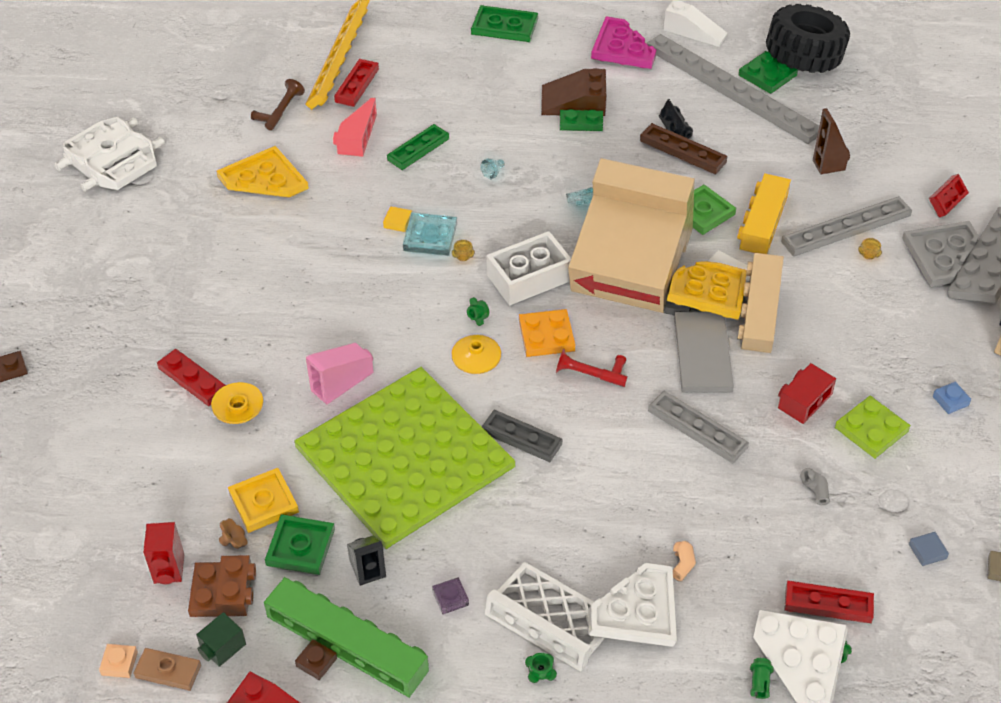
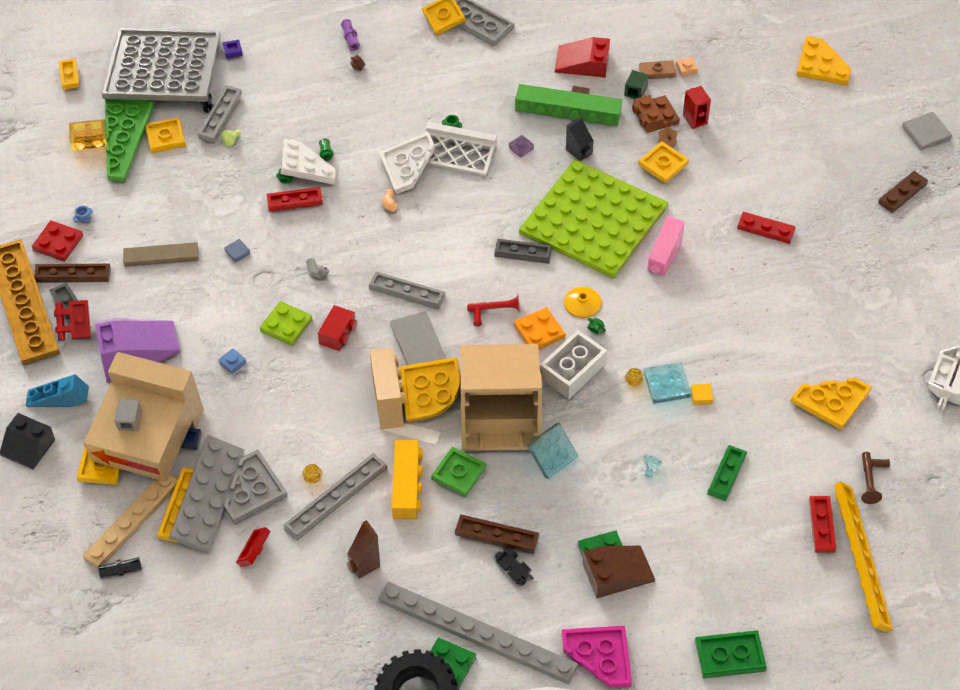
camera: 160 degrees right, 5 degrees up
yellow dish [211,382,263,424] -> none
green plate [265,514,335,575] -> none
coral slope [333,98,377,157] -> none

